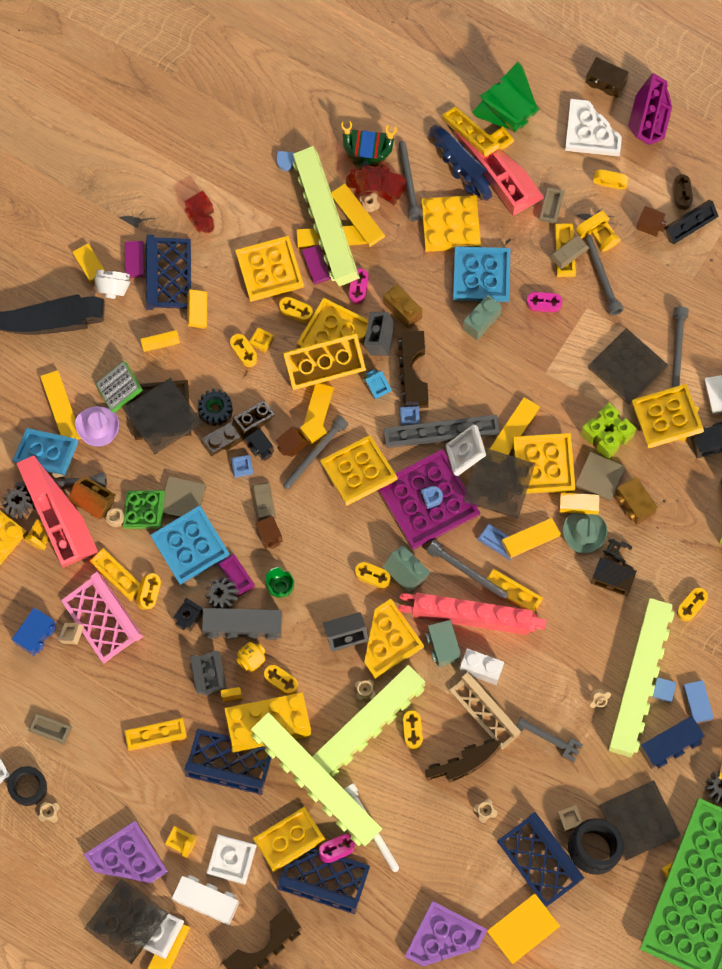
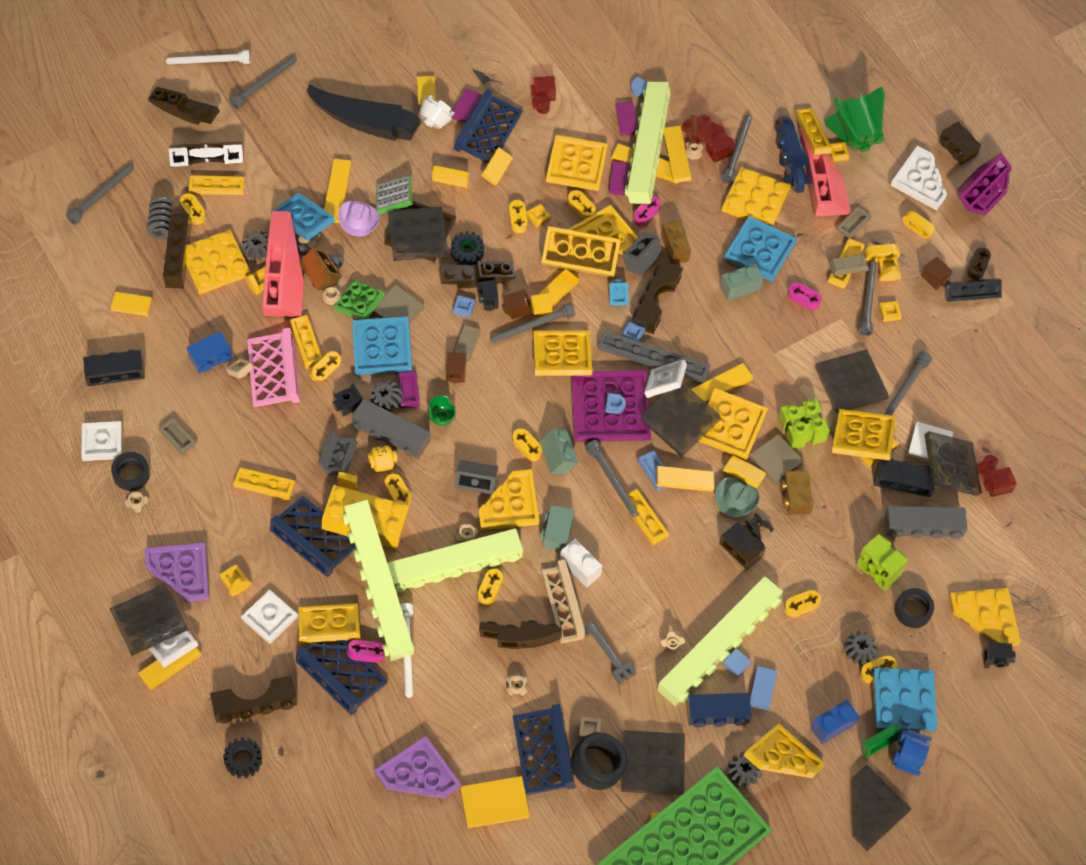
camera: 20 degrees right, 10 degrees down
white brick [172,875,239,925] -> none
torso [341,121,398,174] -> none
coral hinge [398,593,547,635] -> none
none -> magenta tile [616,102,638,135]
none -> yellow tile [879,301,902,322]

